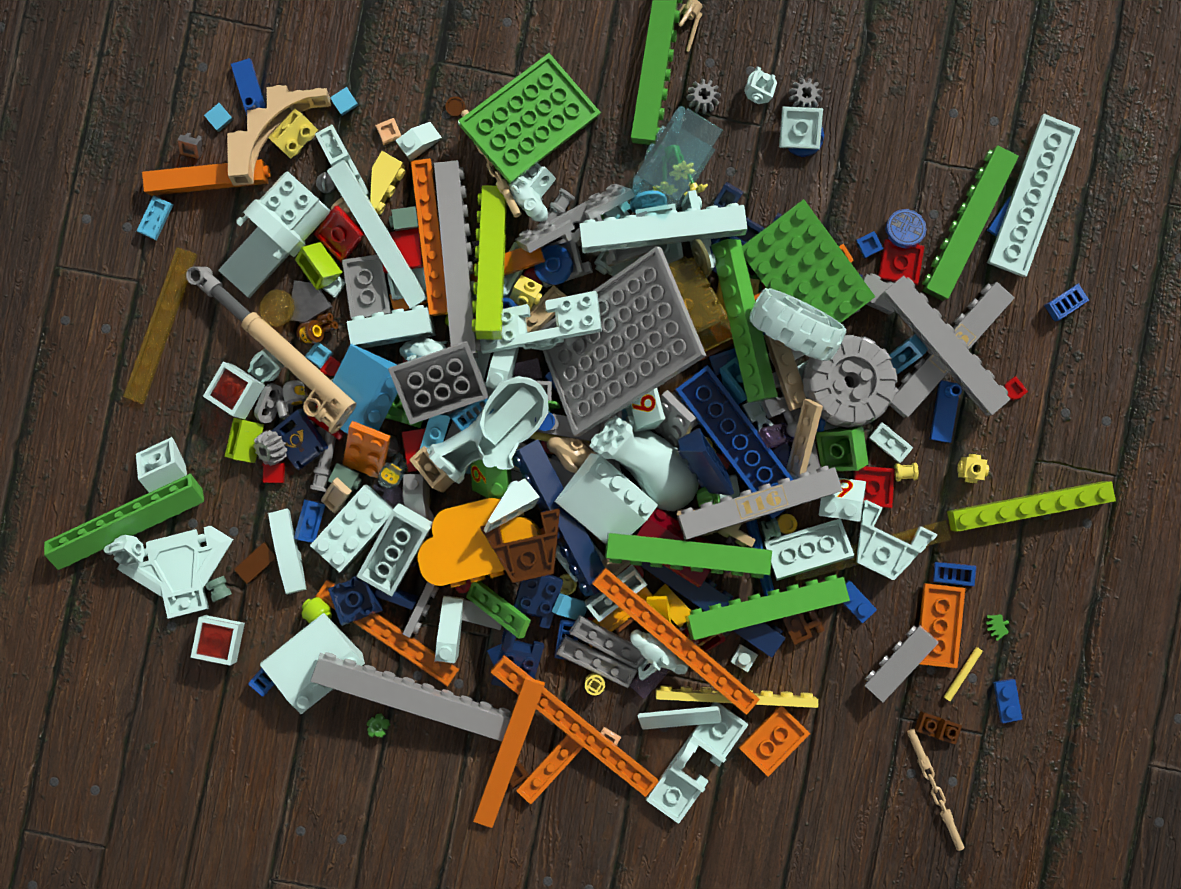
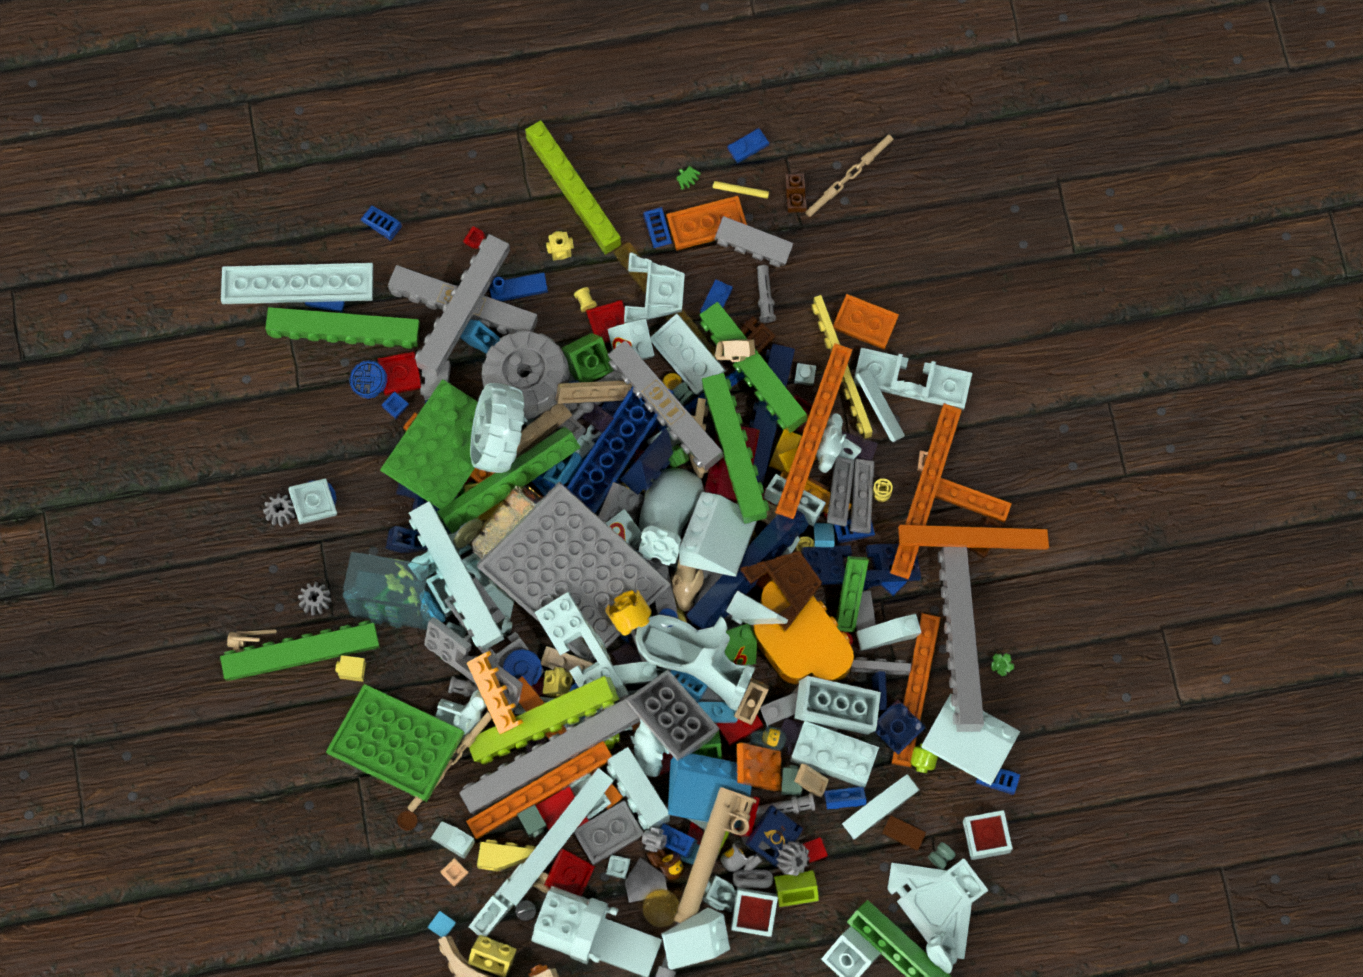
camera: 115 degrees left, 15 degrees down
lime brick [295,242,342,290] -> none
light aqua hand [744,67,777,104] -> none
light aqua plate [868,422,913,463] -> none
none -> light yellow brick [336,656,366,682]
none -> light orange hinge [467,651,523,734]
none -> yellow brick [605,590,651,636]
none -> light grey gear [642,827,667,852]
none -> blue plate [661,823,698,859]
none -> light aqua slope [662,907,730,970]
none -> tan piece [715,339,755,362]
none -> light grey pin [757,265,776,323]

